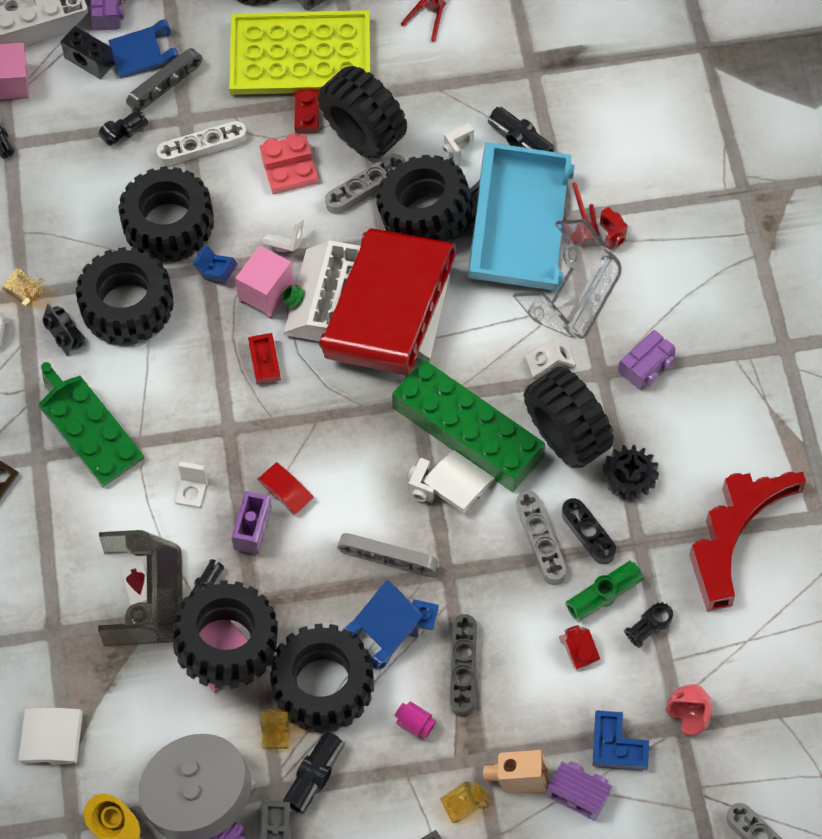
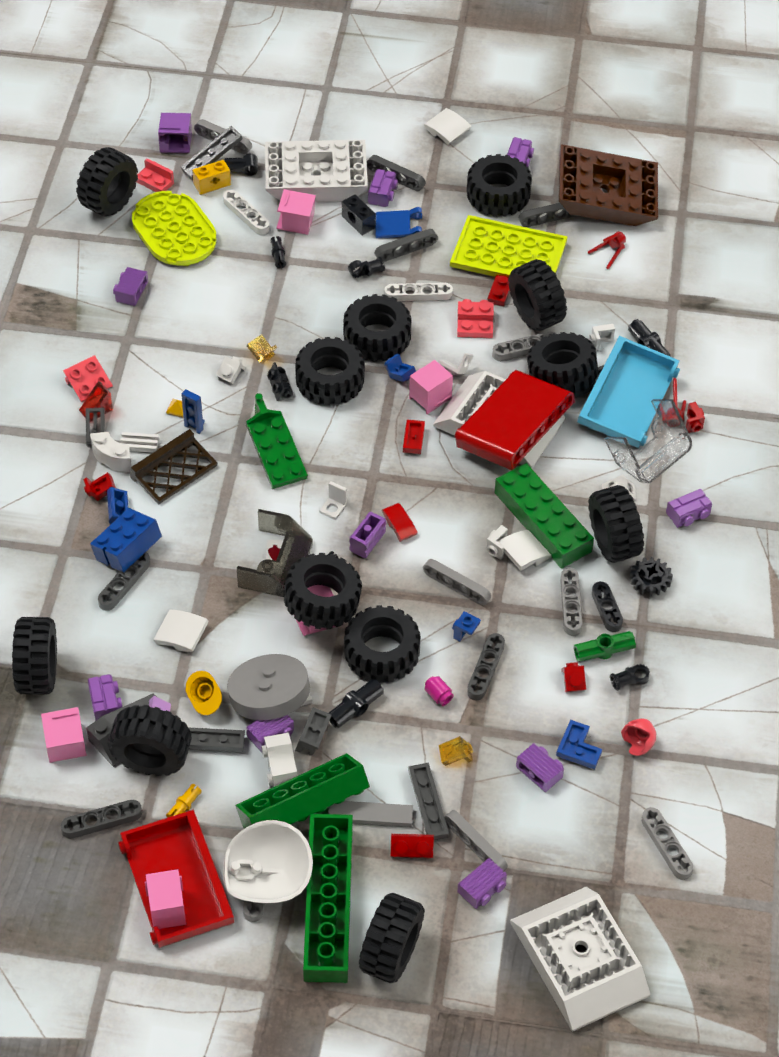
camera: 15 degrees right, 10 degrees down
clear yellow bracket [260,708,290,749] -> none
green plate [281,285,303,309] -> none
blue flag [341,580,425,669] -> none
light nougat torso [483,750,548,794] -> none
red arch [689,471,806,612] -> none

